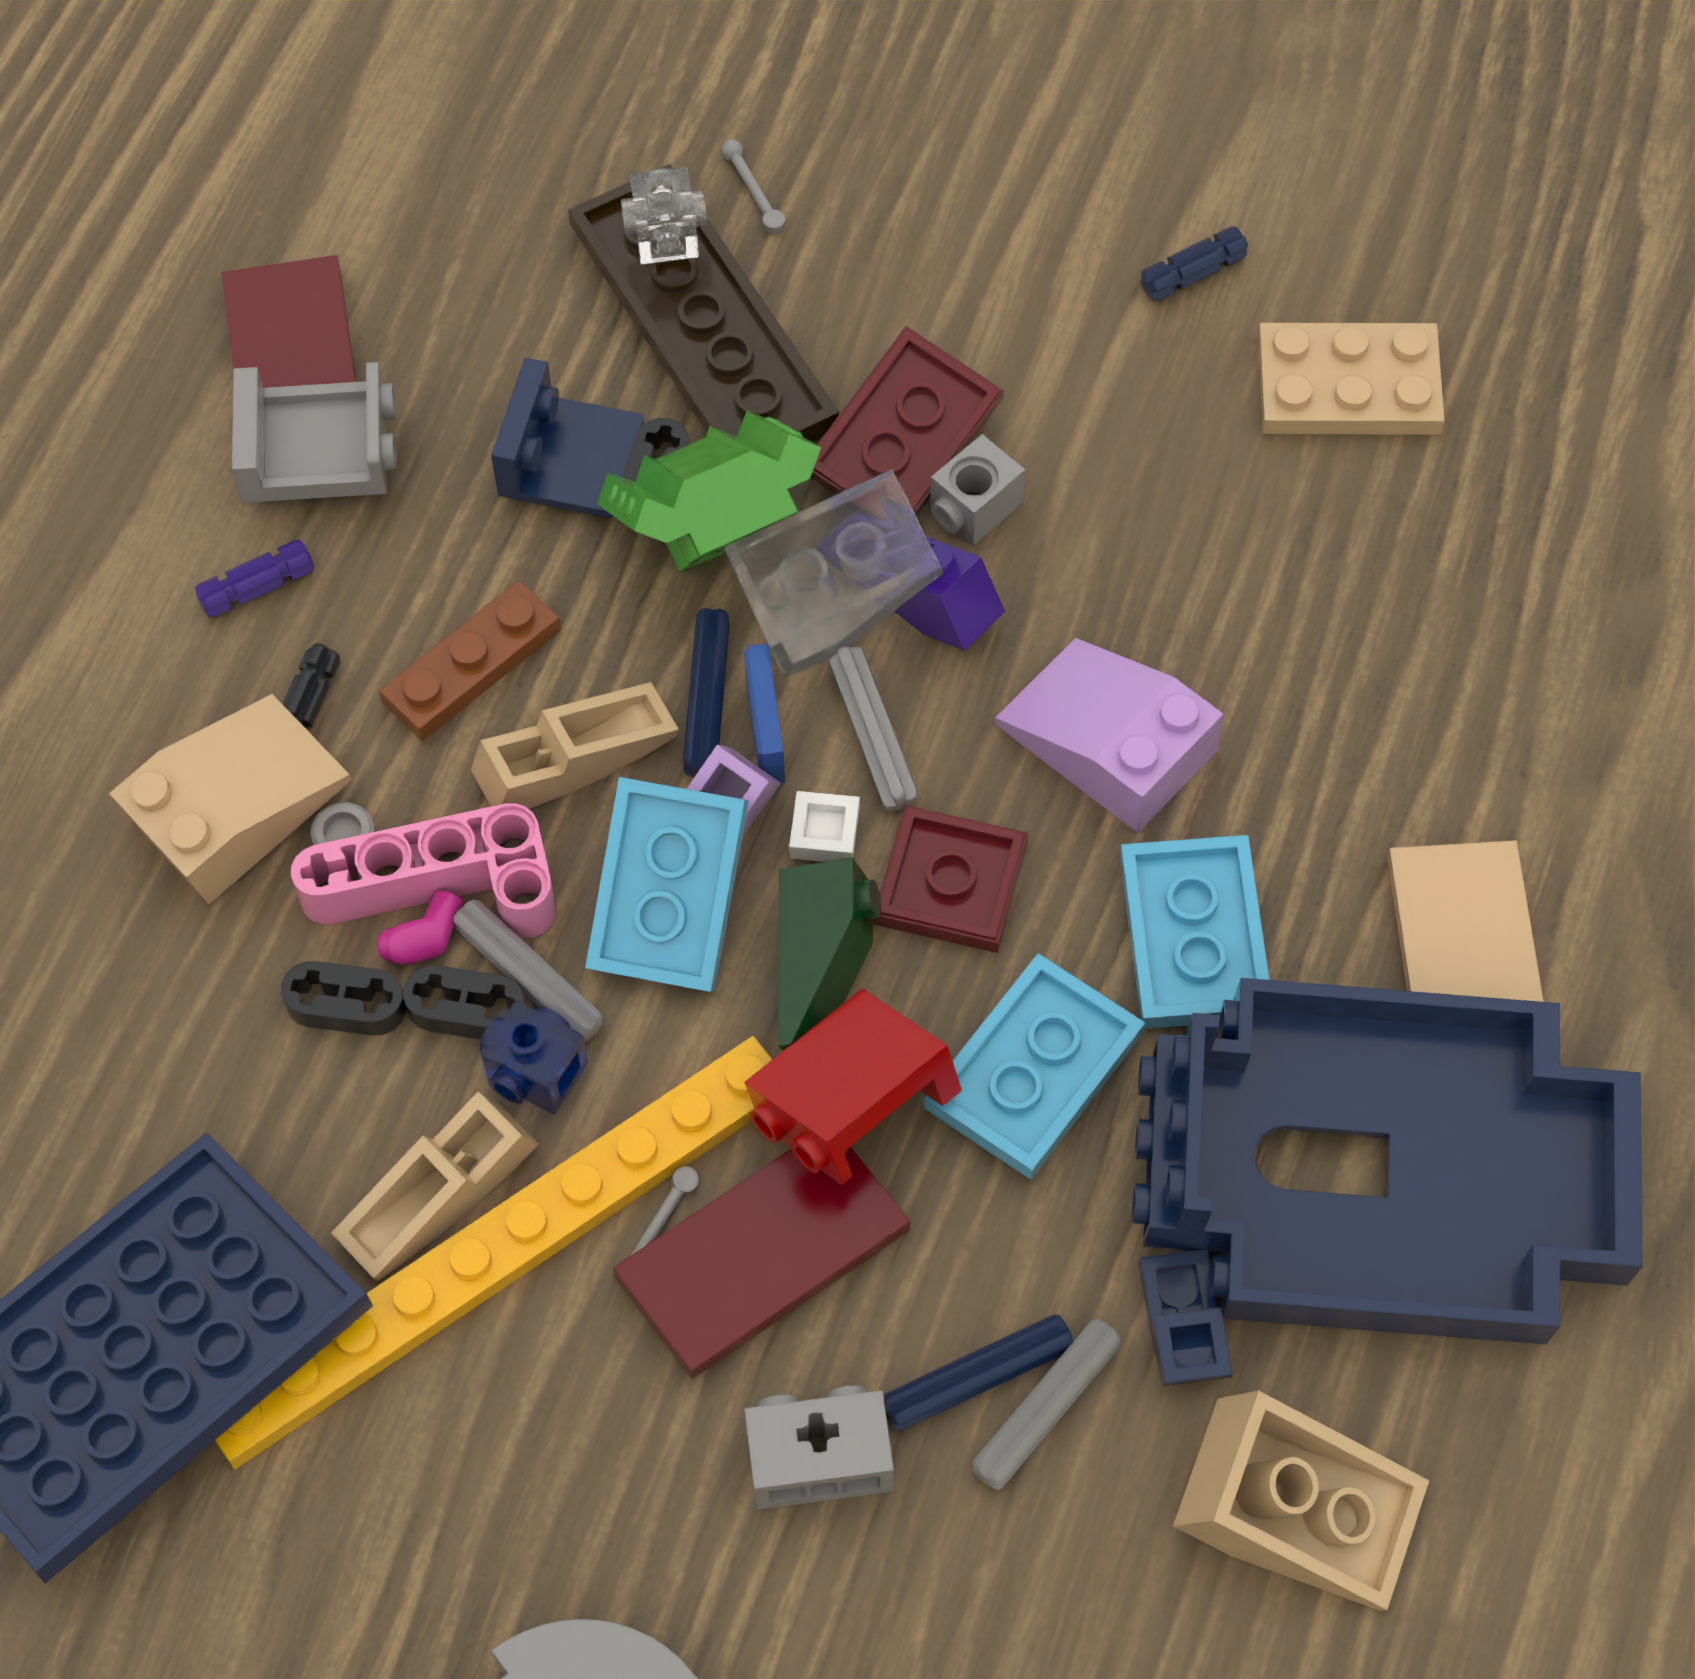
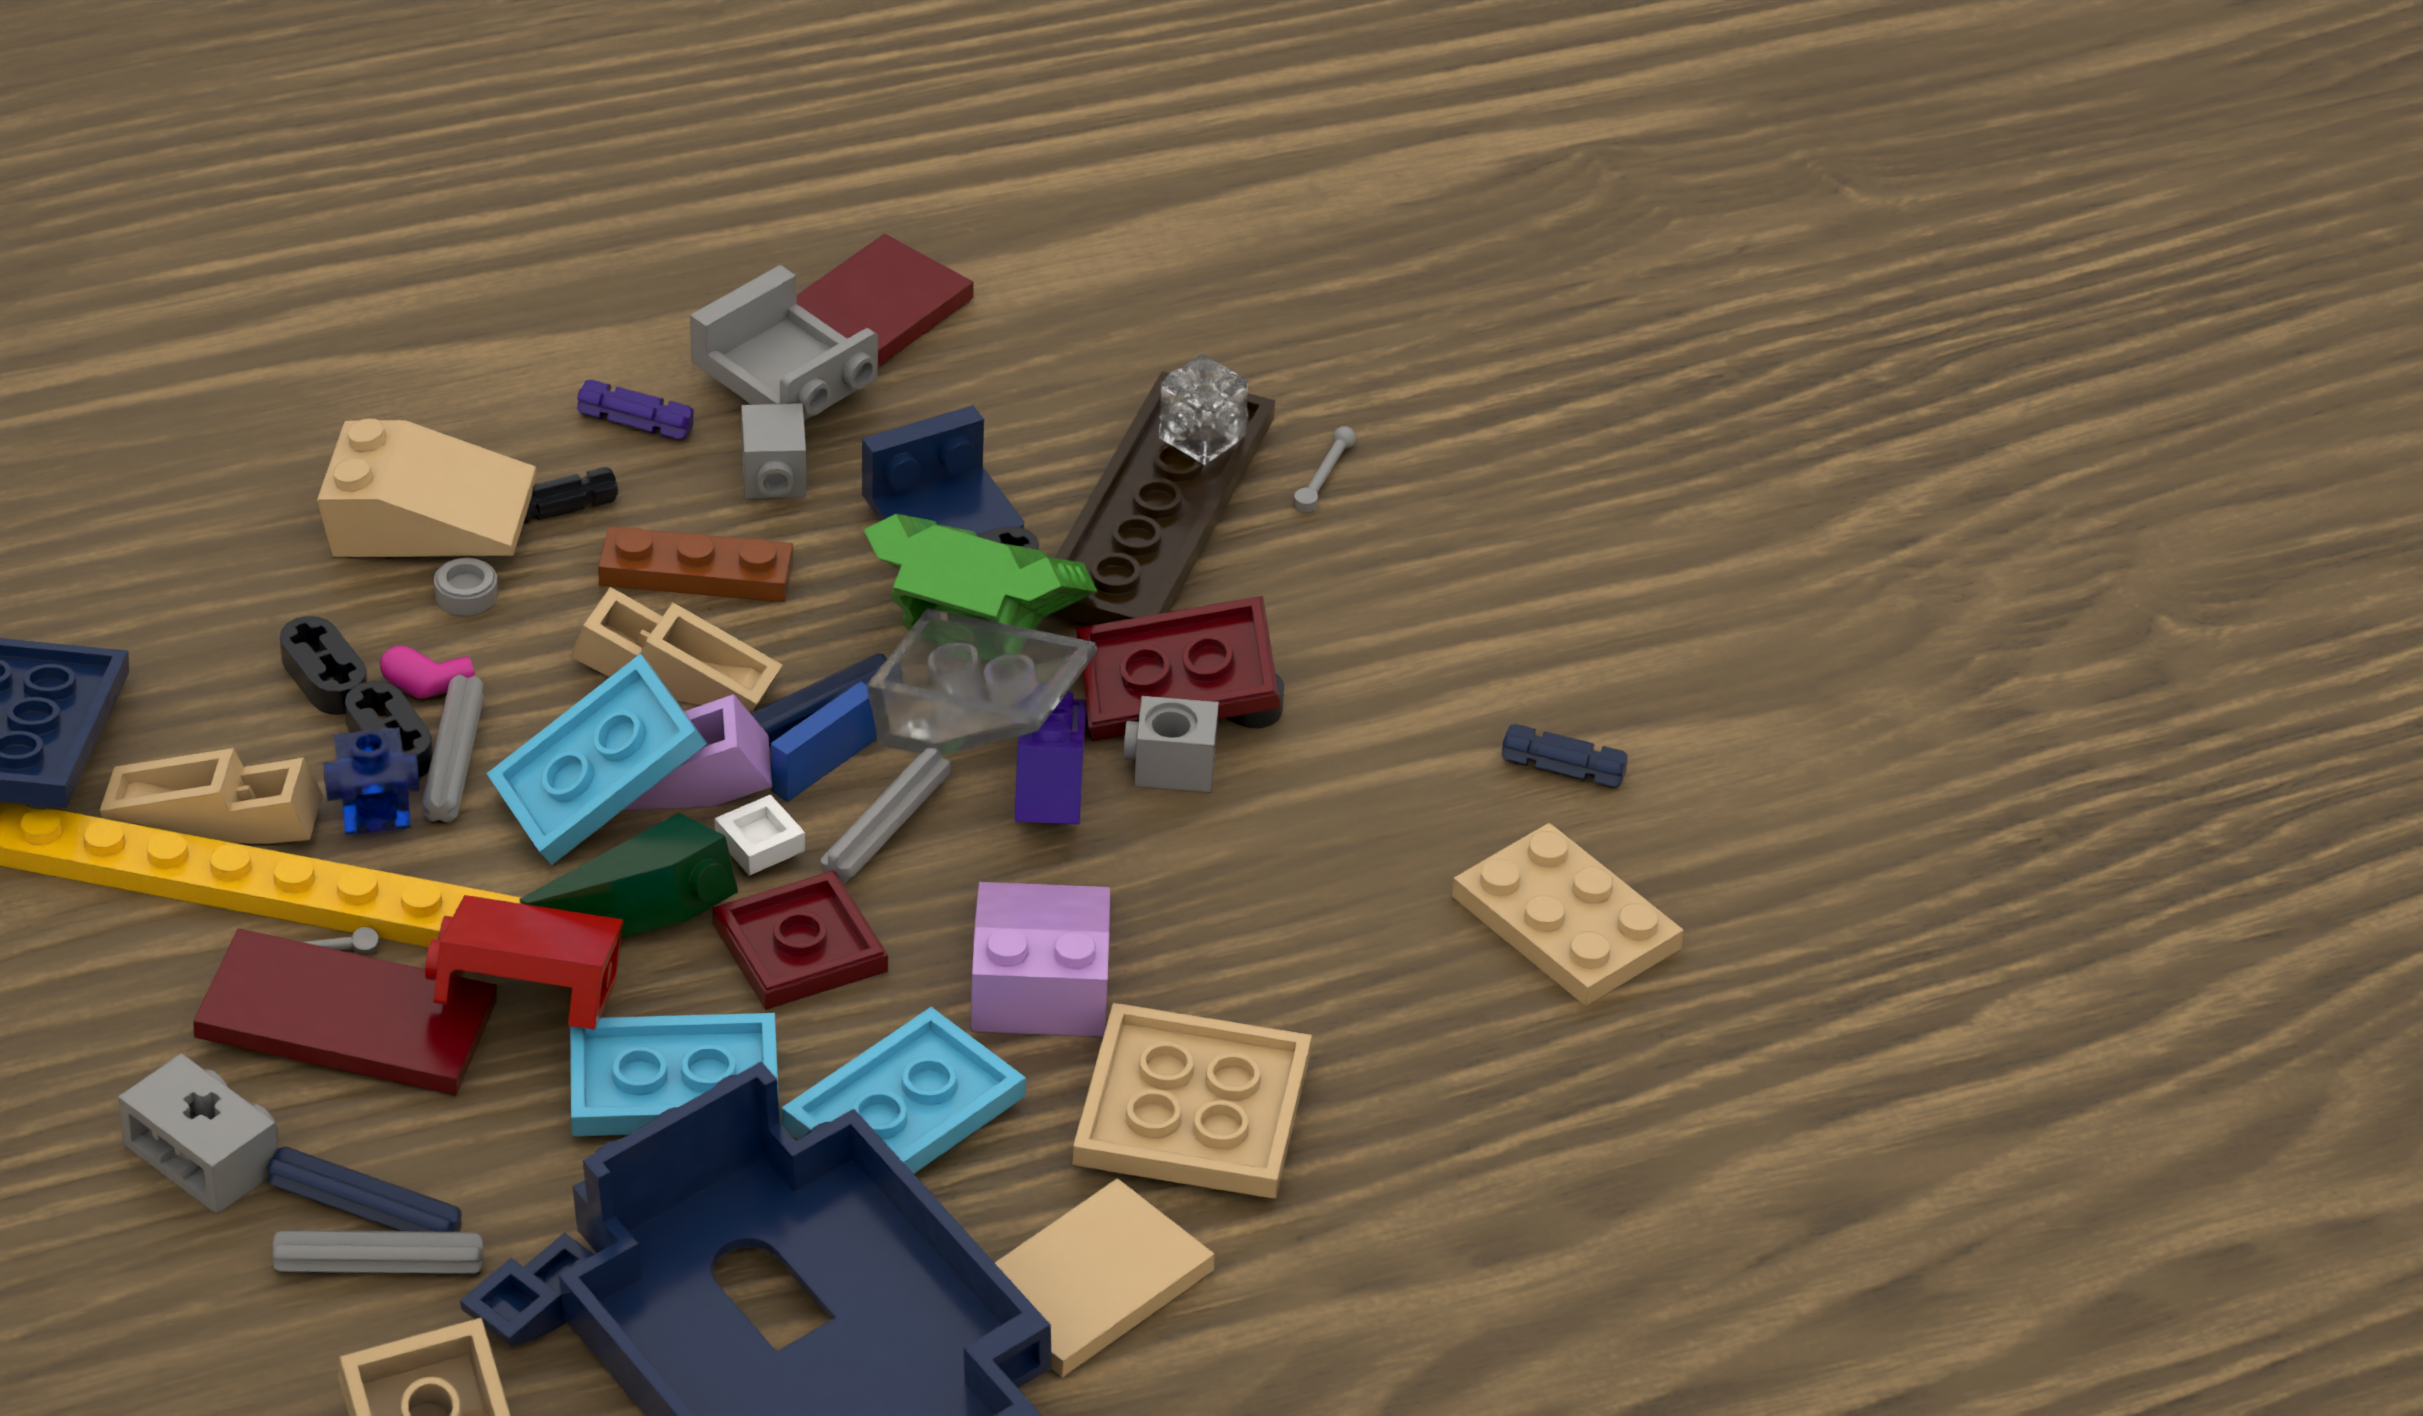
camera: 45 degrees right, 20 degrees down
bright pink beam [291,803,556,938] -> none
none -> light grey brick [741,403,806,499]
none -> tan plate [1072,1003,1312,1199]

